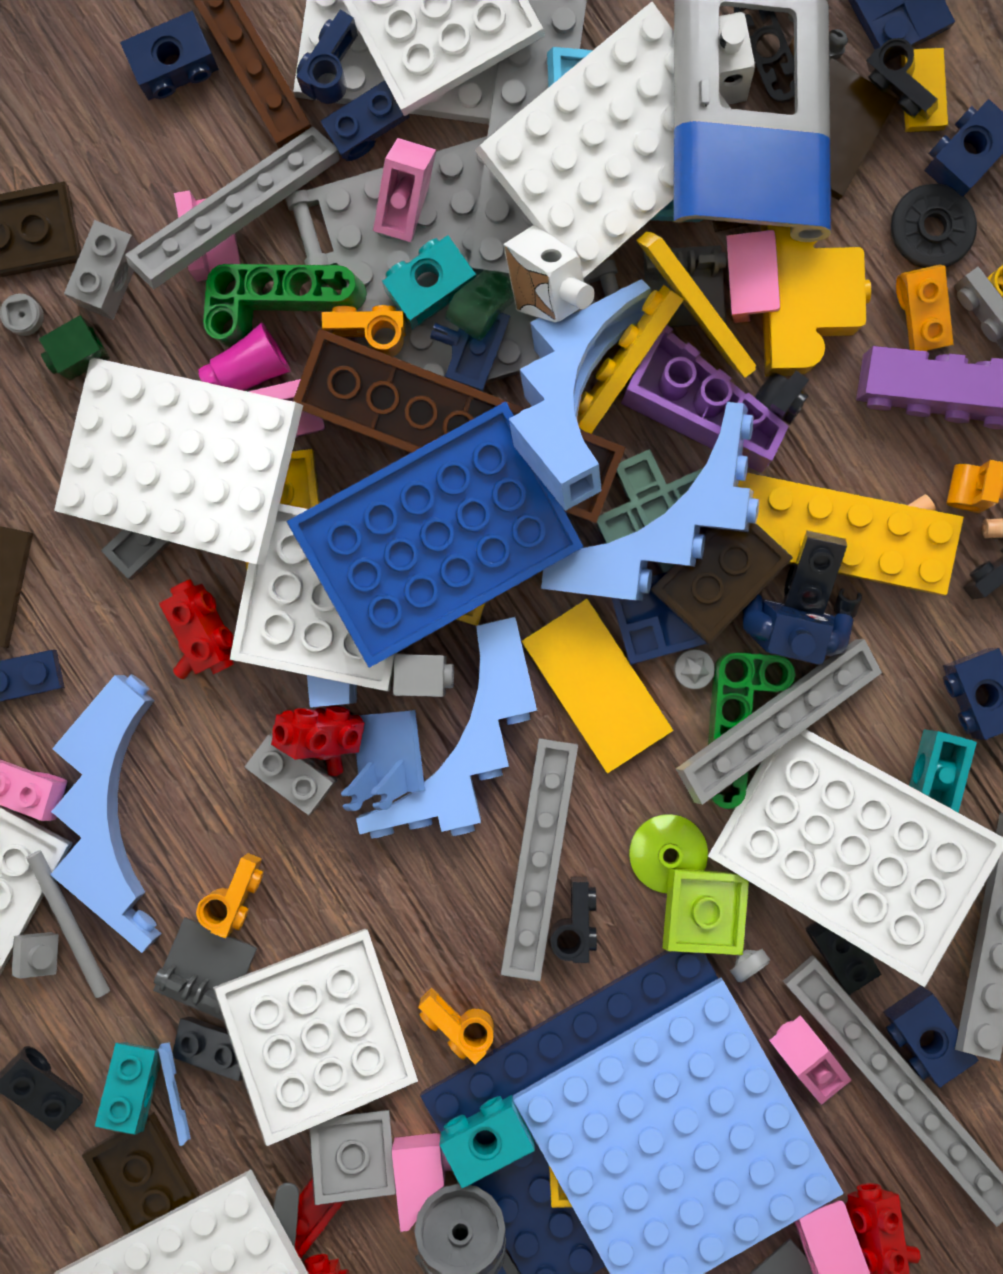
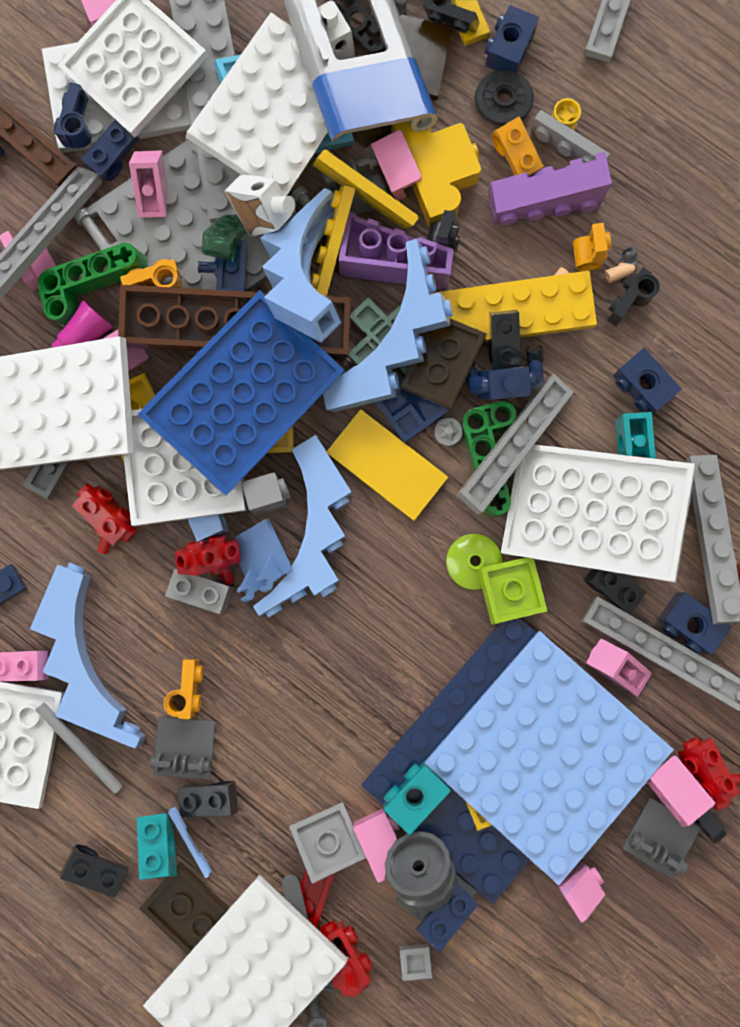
camera: 15 degrees left, 5 degrees down
light grey plate [12,932,59,979] -> none
white plate [213,929,418,1146] -> none
teal brick [382,235,477,330] -> none
light orange plate [418,987,494,1065] -> none
light grey plate [501,738,578,981] -> none
black plate [550,876,597,963] -> none
light grey tile [730,949,770,983] -> none

